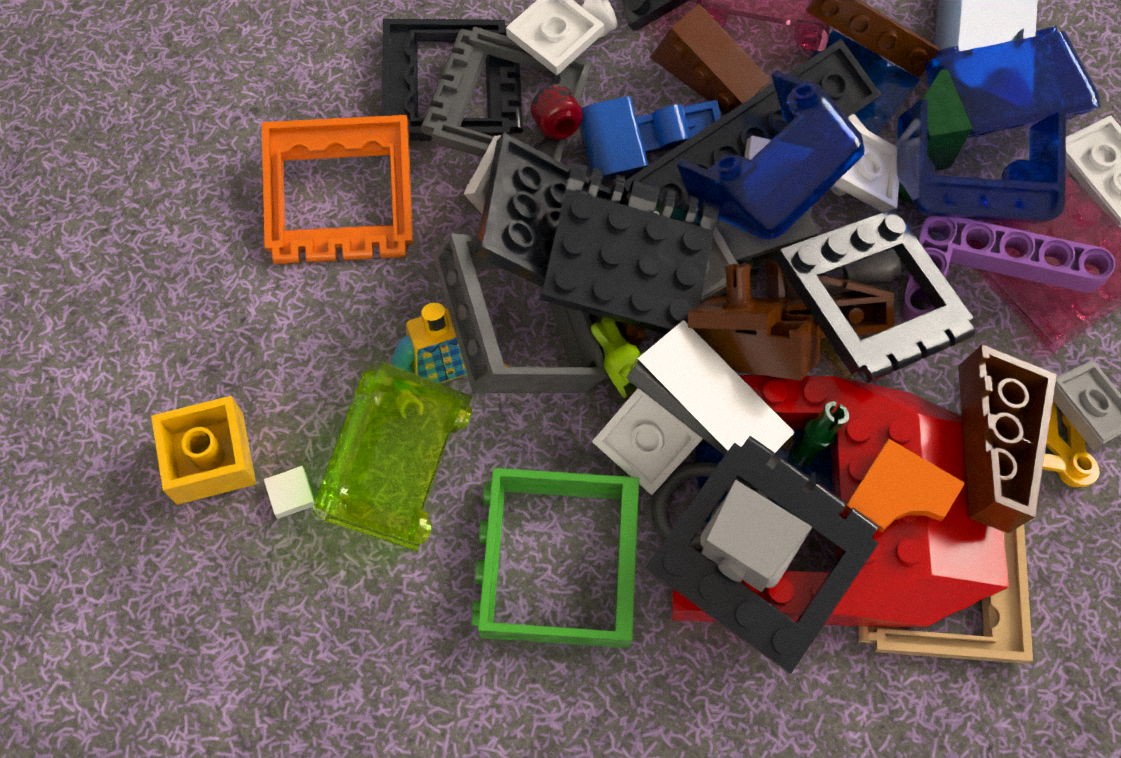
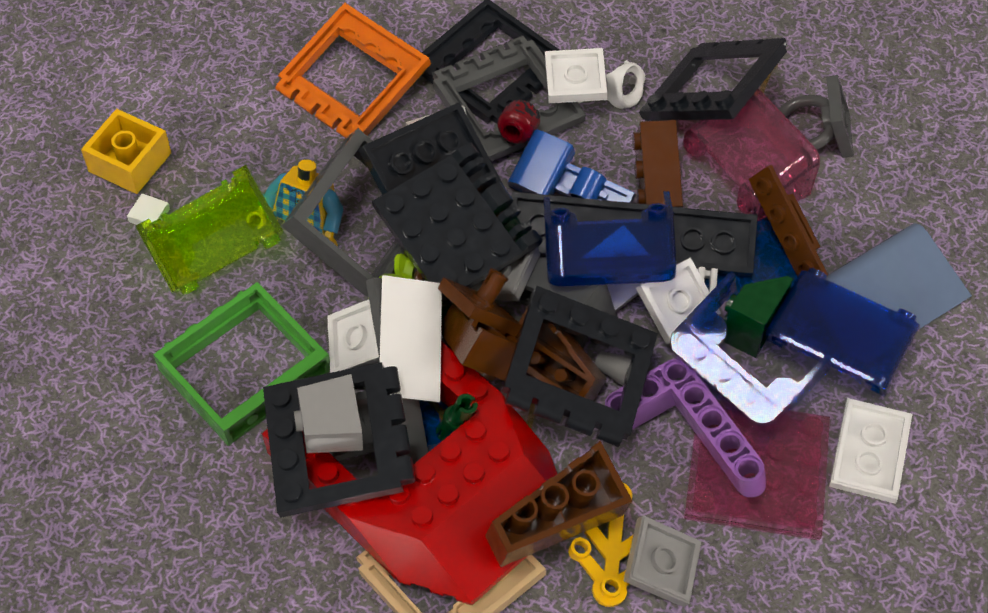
camera: 45 degrees right, 10 degrees down
orange tile [844,439,965,533] -> none

